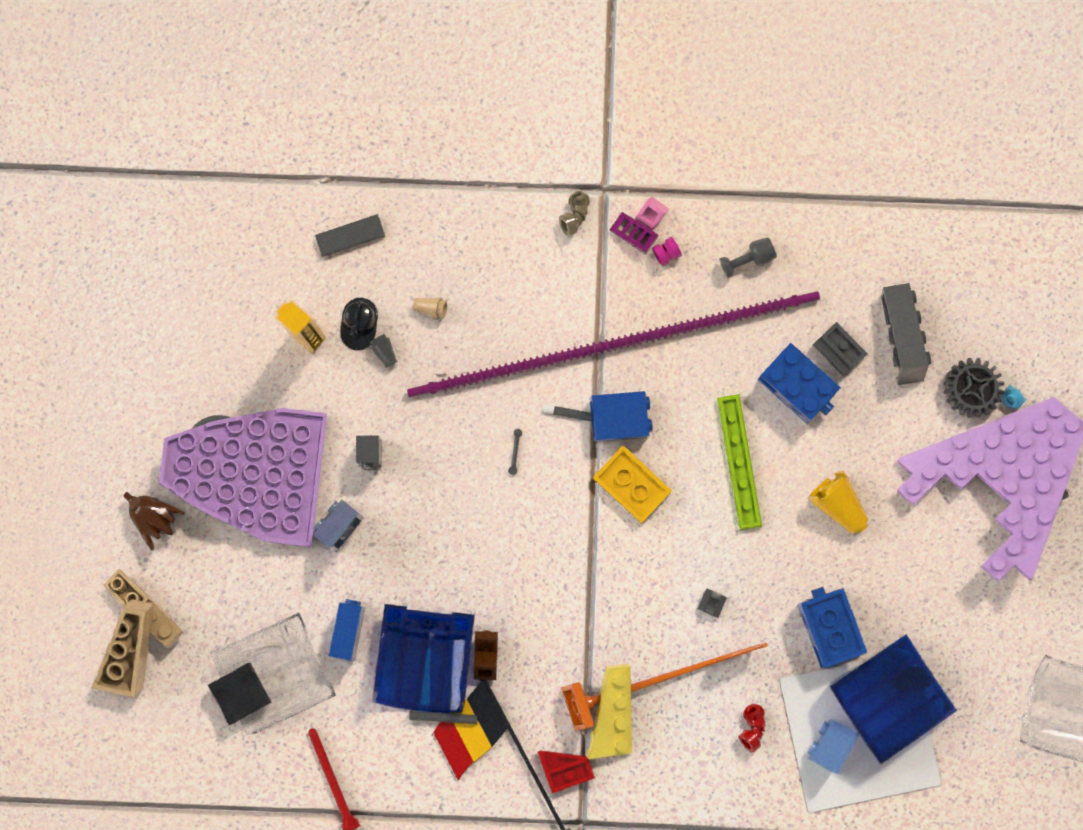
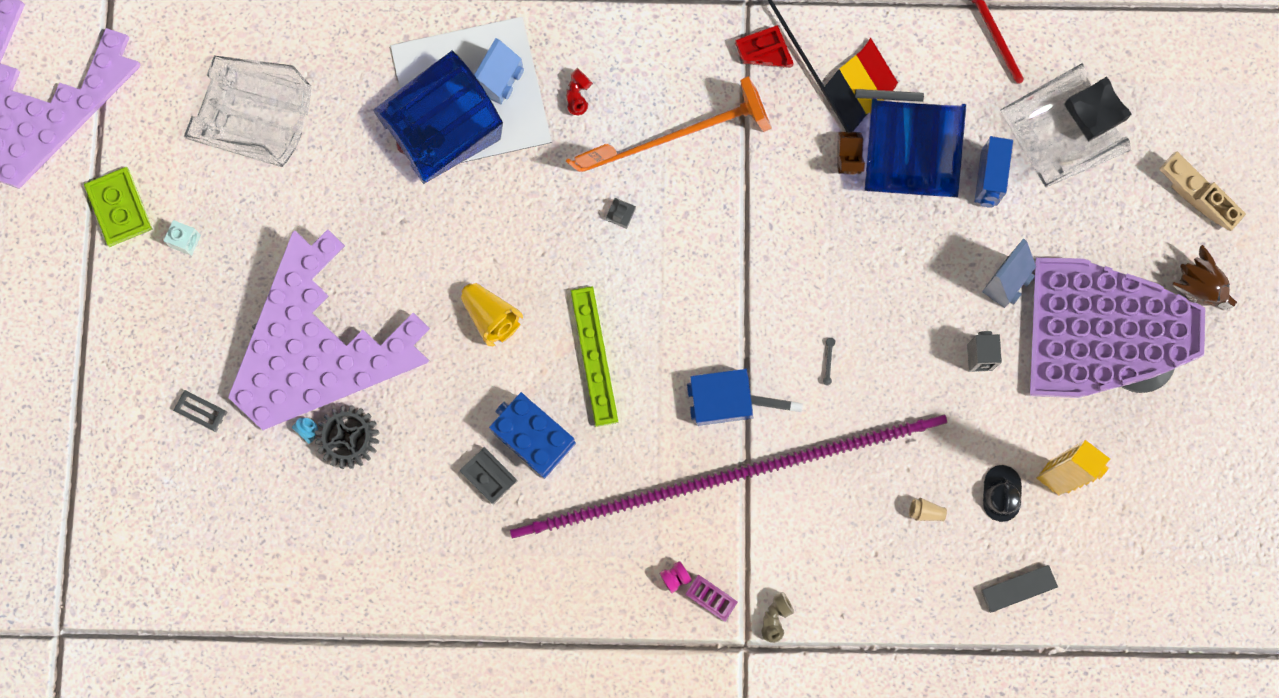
camera: 175 degrees right, 5 degrees down
tan wedge [91,599,154,697] -> none
dark grey cone [369,333,398,368] -> none
light yellow wing [586,664,632,759] -> none
yellow plate [592,445,672,524] -> none
bright pink slope [636,197,669,230] -> none
dark grey piece [719,237,777,279] -> none
blue torso [797,587,868,668] -> none
dark grey wedge [881,283,931,386] -> none

